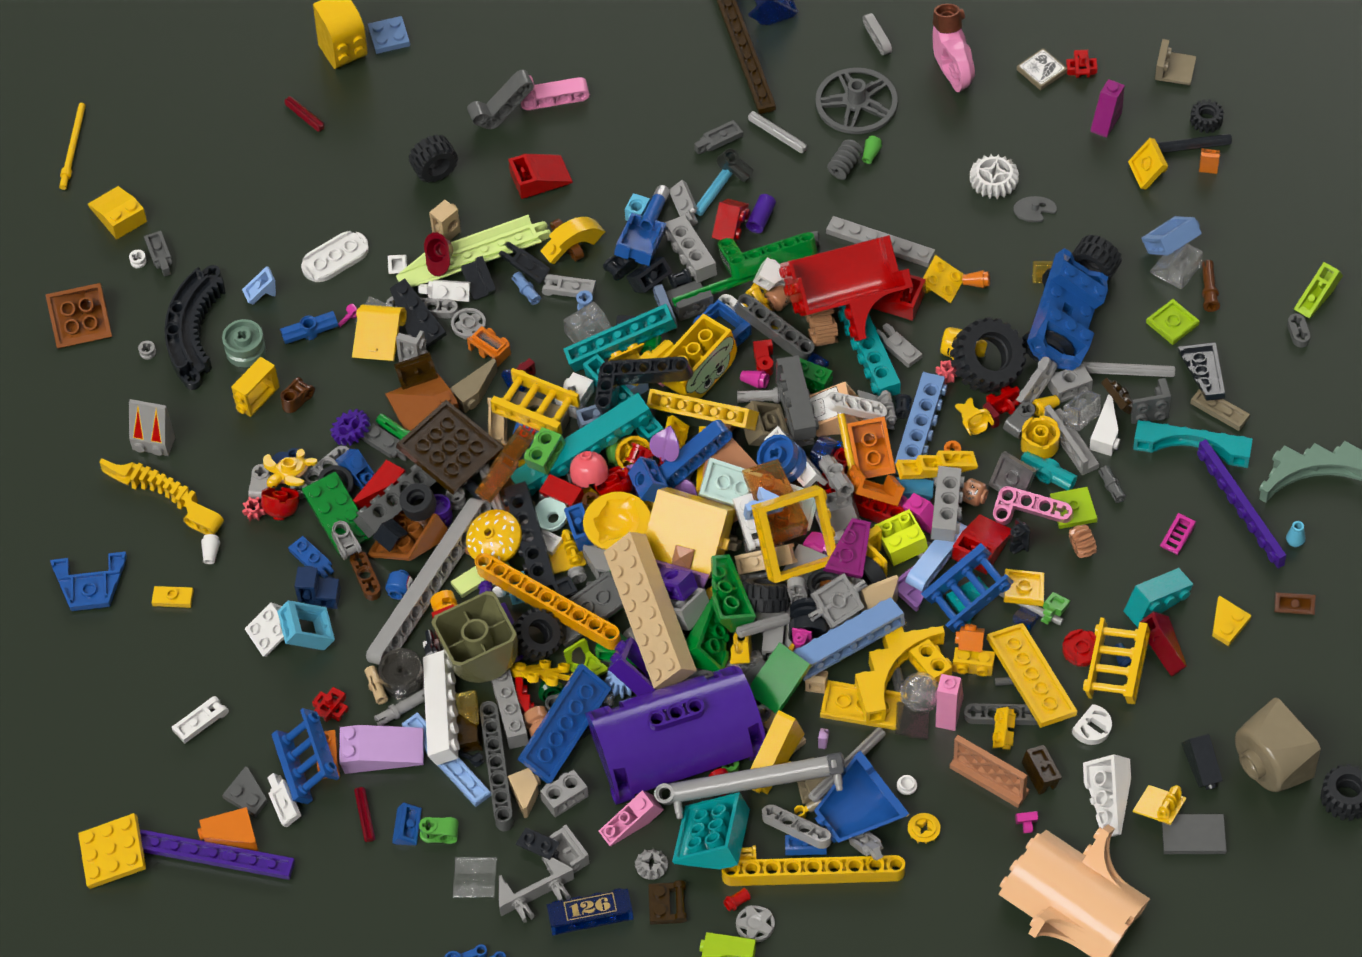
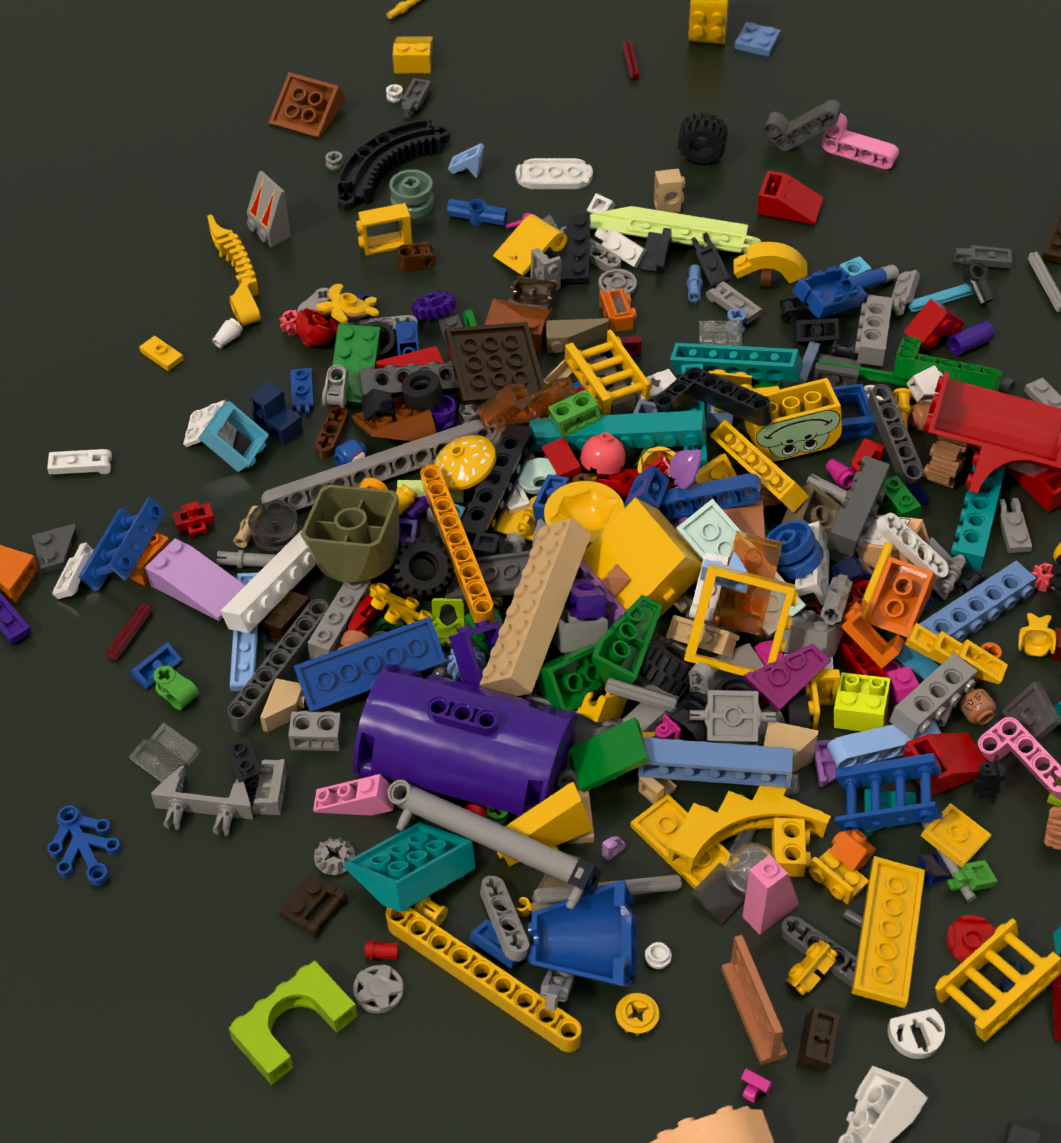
camera: 35 degrees right, 5 degrees down
blue wing [50,552,127,611] -> none
dark red piece [424,232,453,276] -> none
clear yellow slope [455,690,479,725] -> none
clear blue brick [546,888,633,936] -> none
none -> yellow cone [396,484,418,516]

